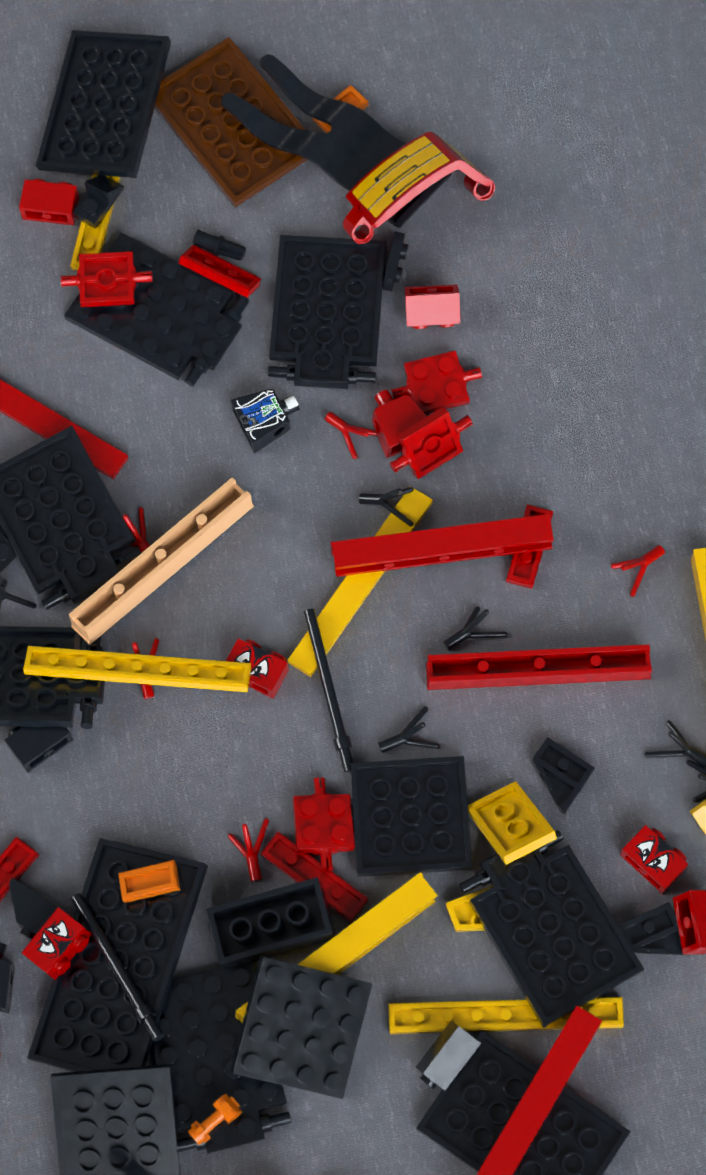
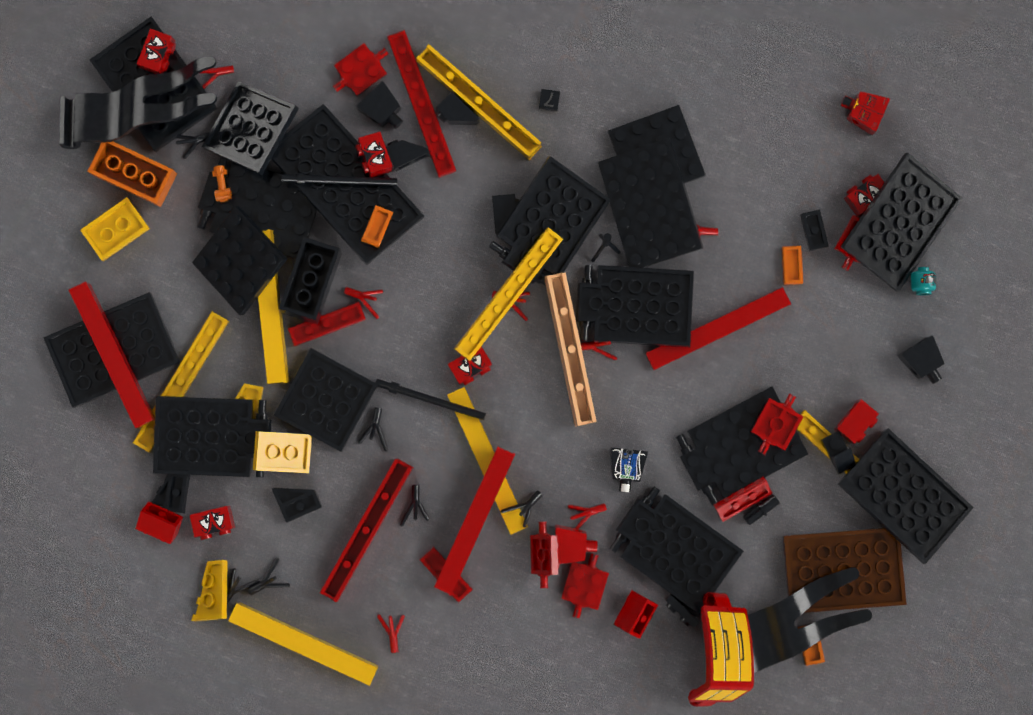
camera: 120 degrees right, 15 degrees up
red plate [292,777,355,872] -> none
brick [416,1020,481,1091] -> none

